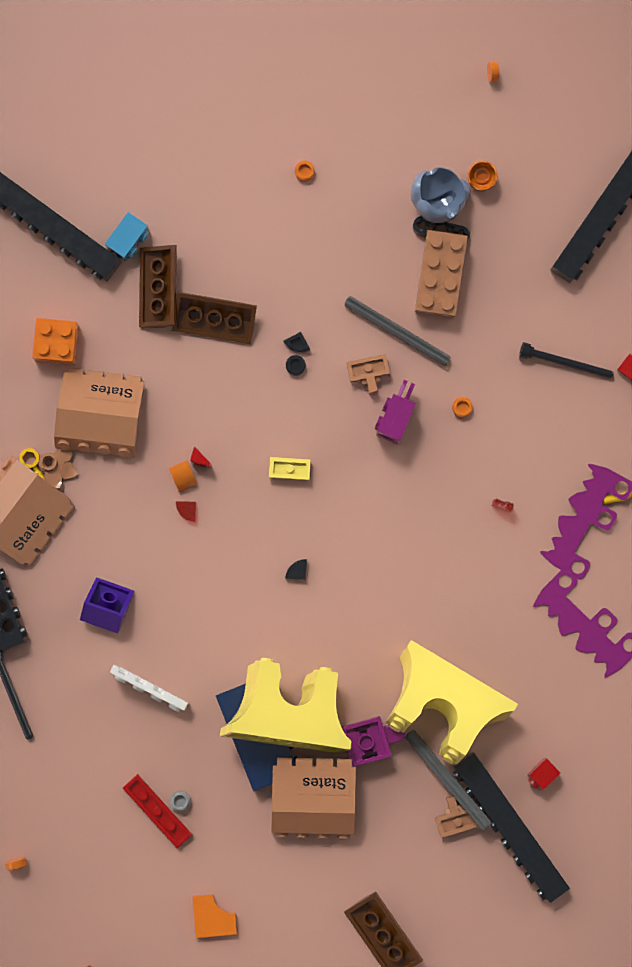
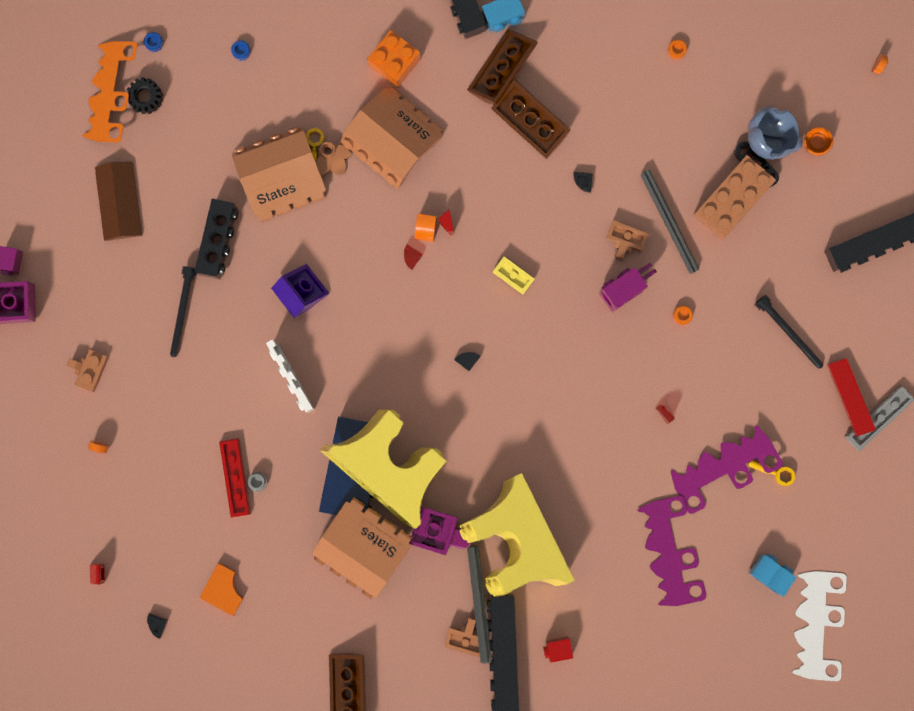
camera: 45 degrees right, 0 degrees up
black tile [286,355,306,376] -> none

